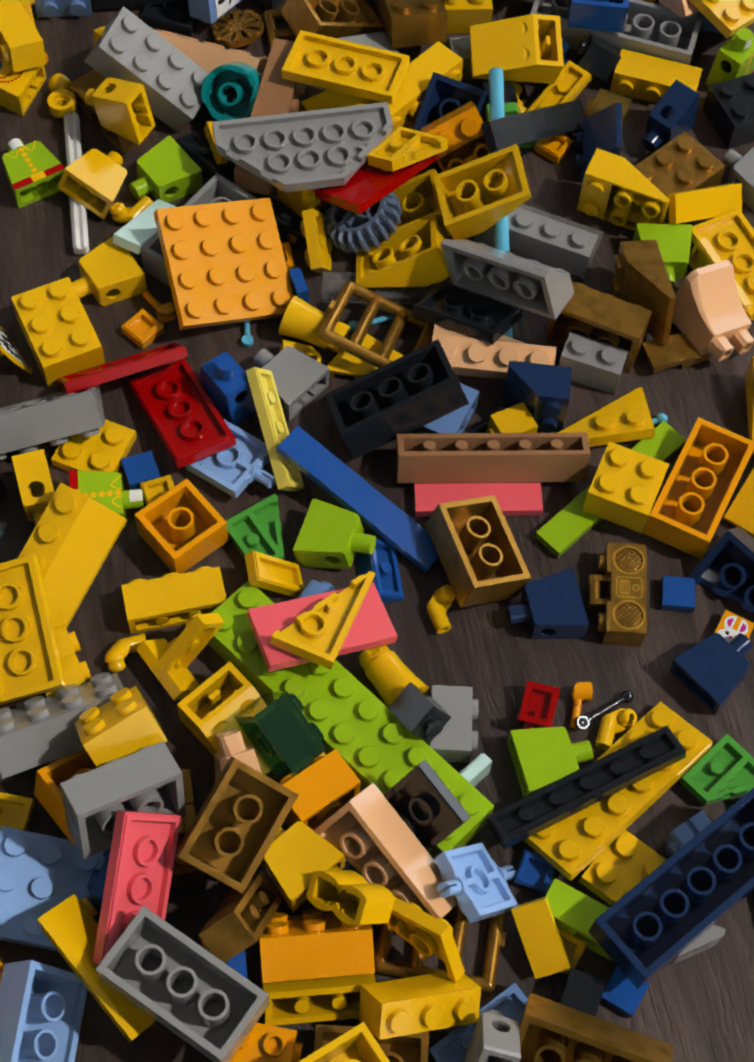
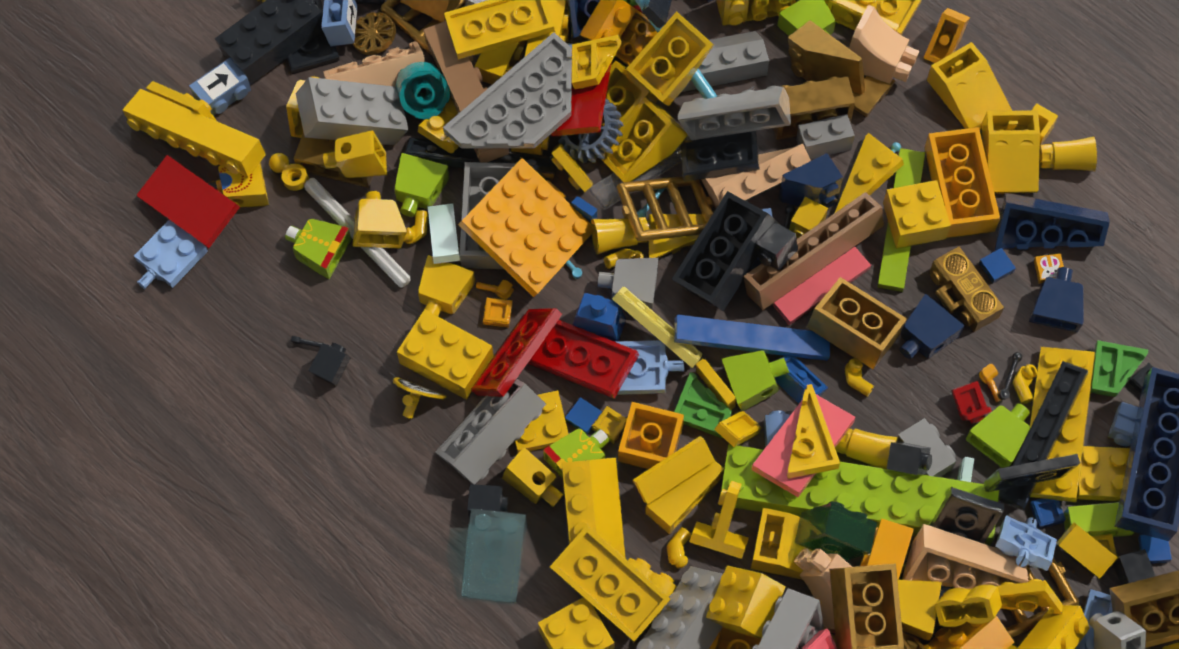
camera: 30 degrees left, 5 degrees up
none -> yellow tile [633,436,715,504]
none -> yellow tile [696,359,736,410]
none -> black brick [756,223,798,270]
none -> black tile [983,454,1080,492]

